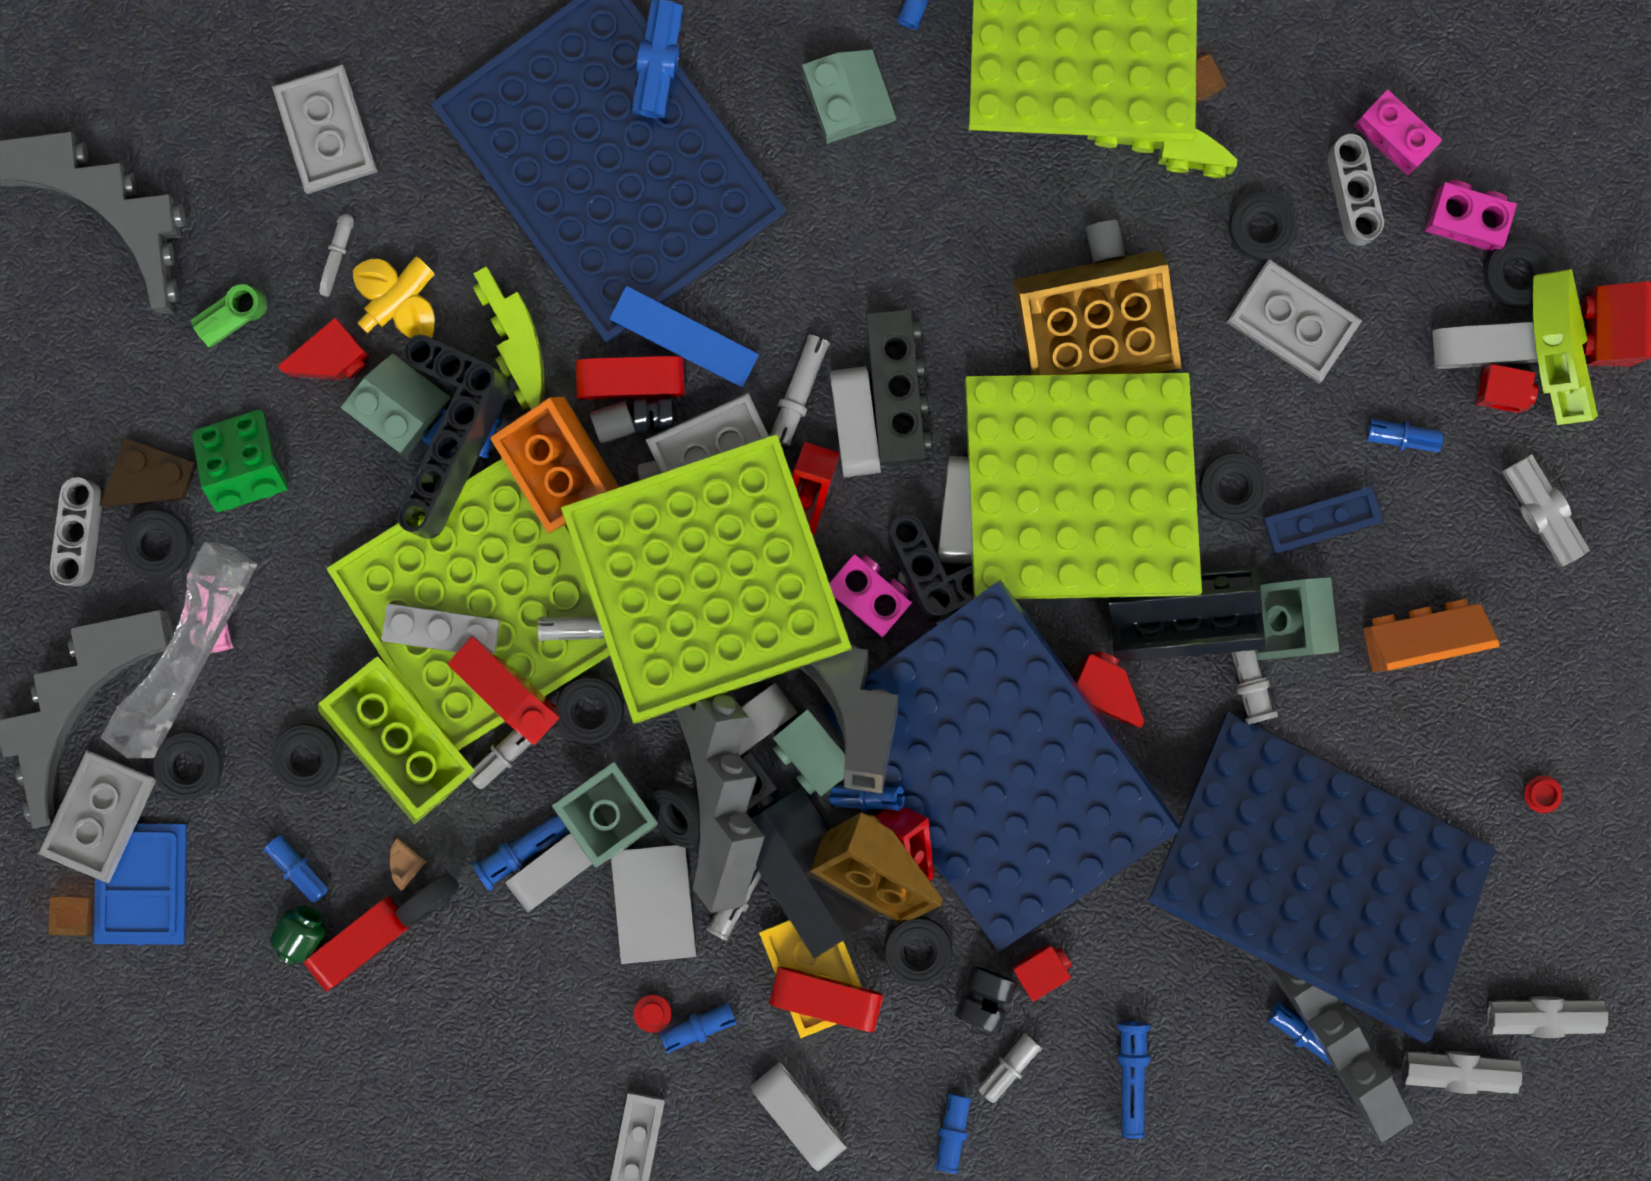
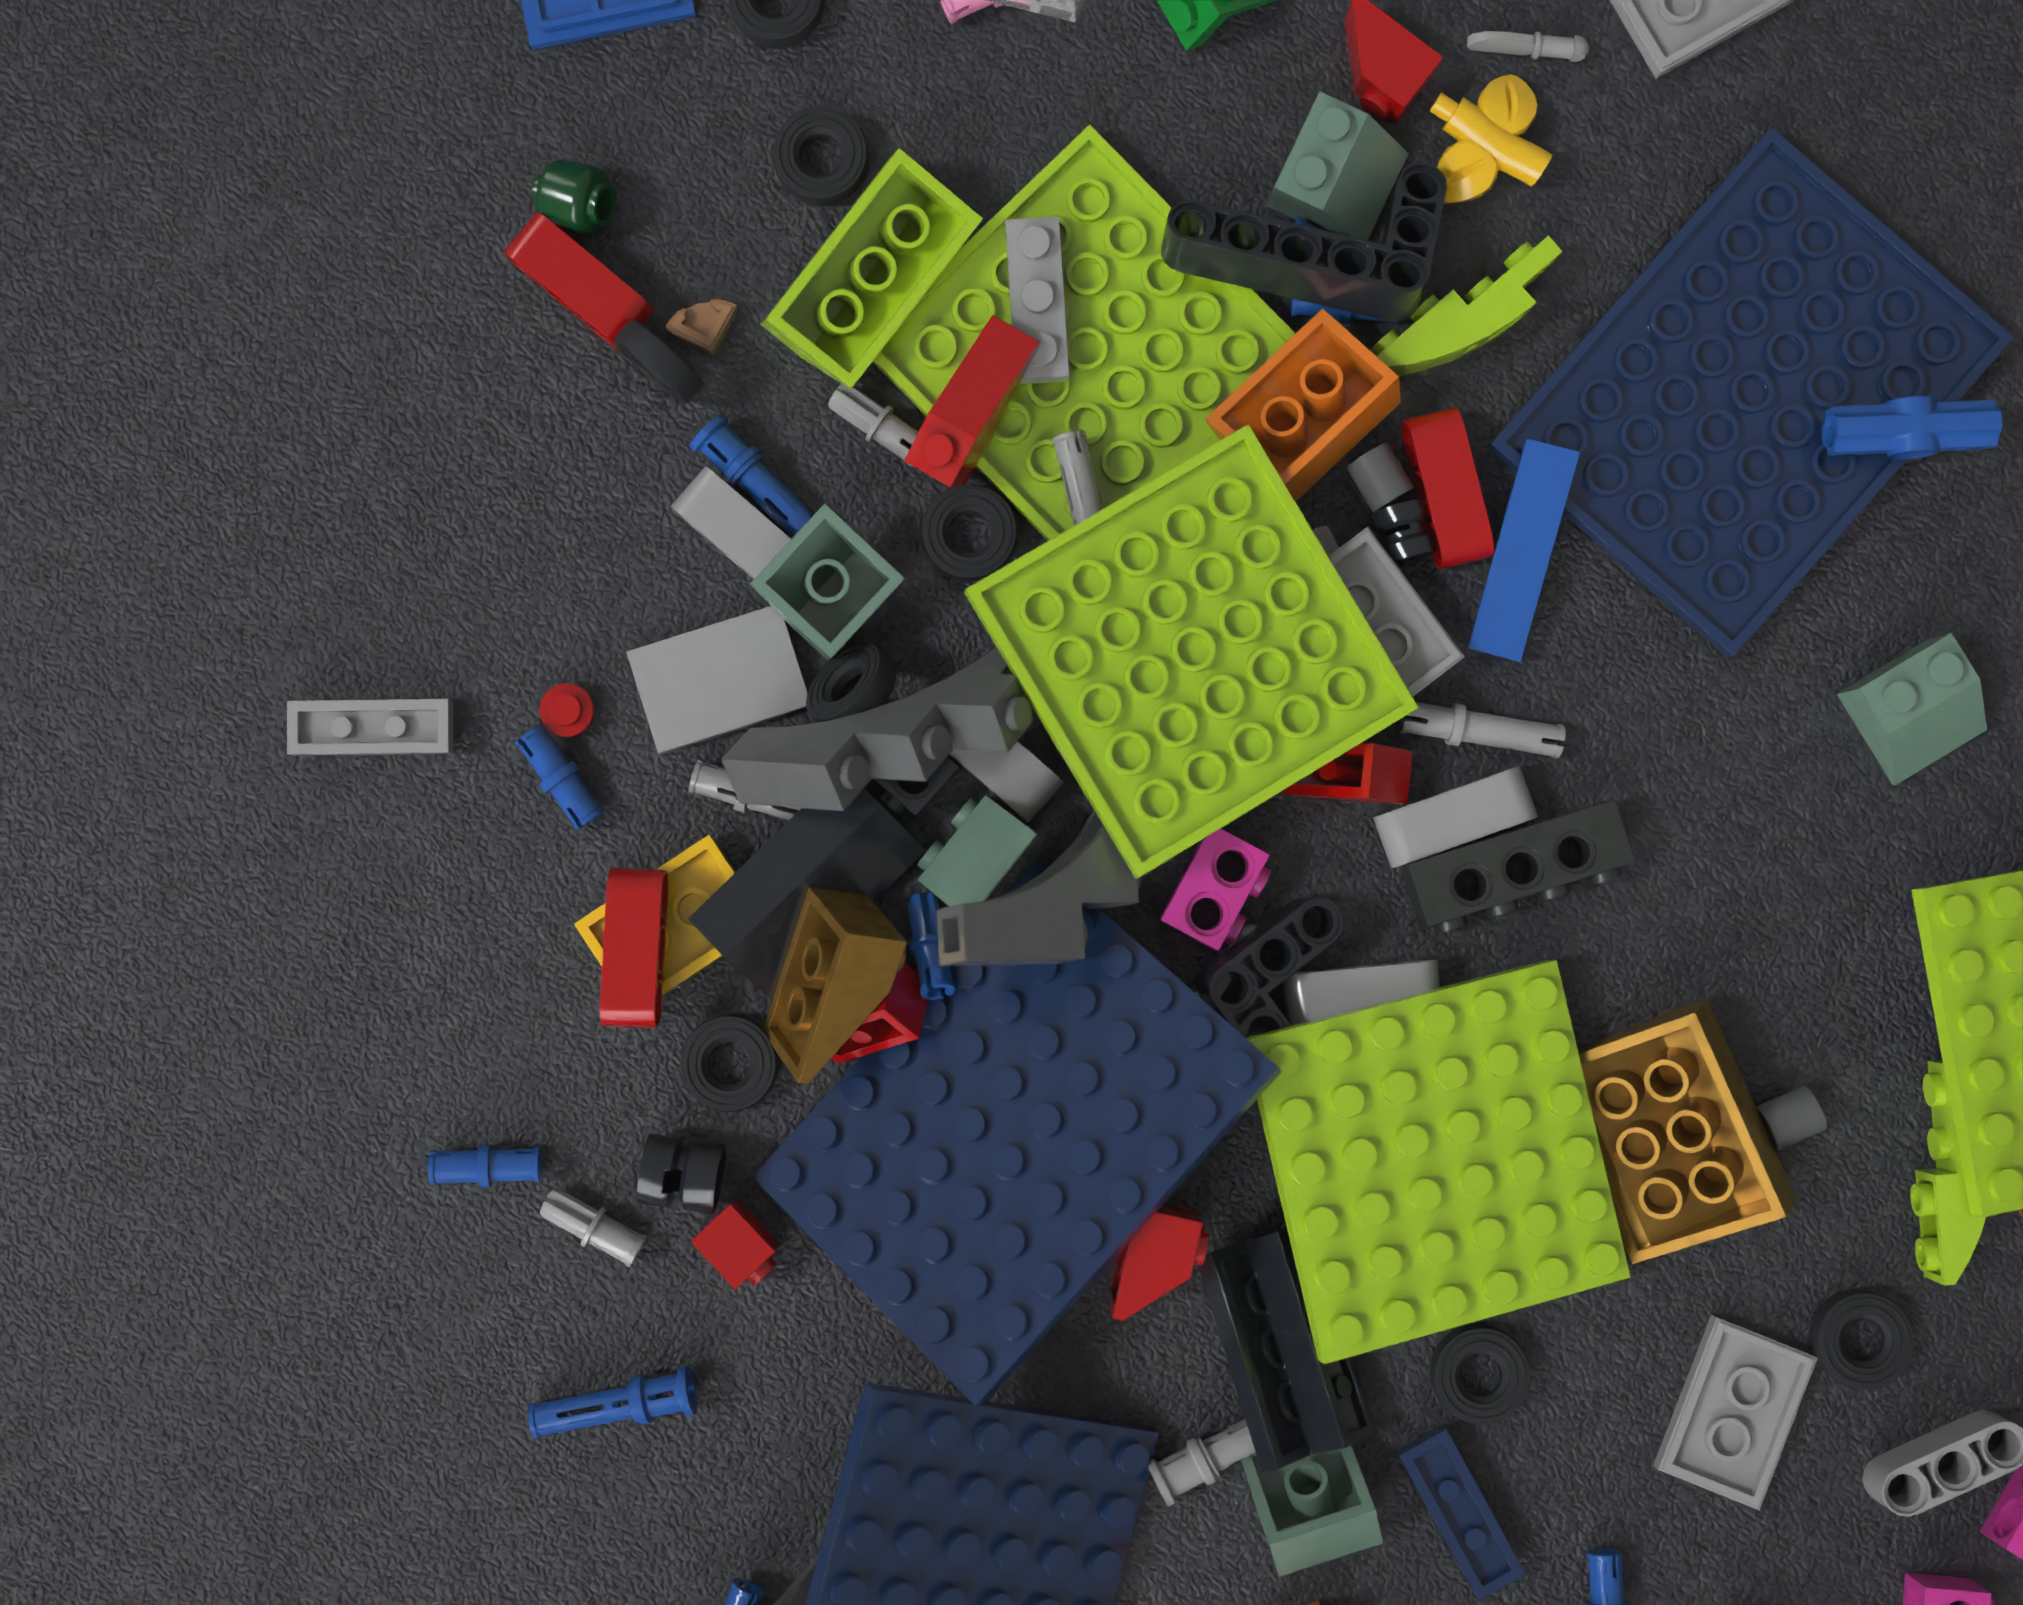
camera: 80 degrees right, 0 degrees up
blue axle [263,834,328,903] -> none
light grey beam [750,1062,848,1172] -> none

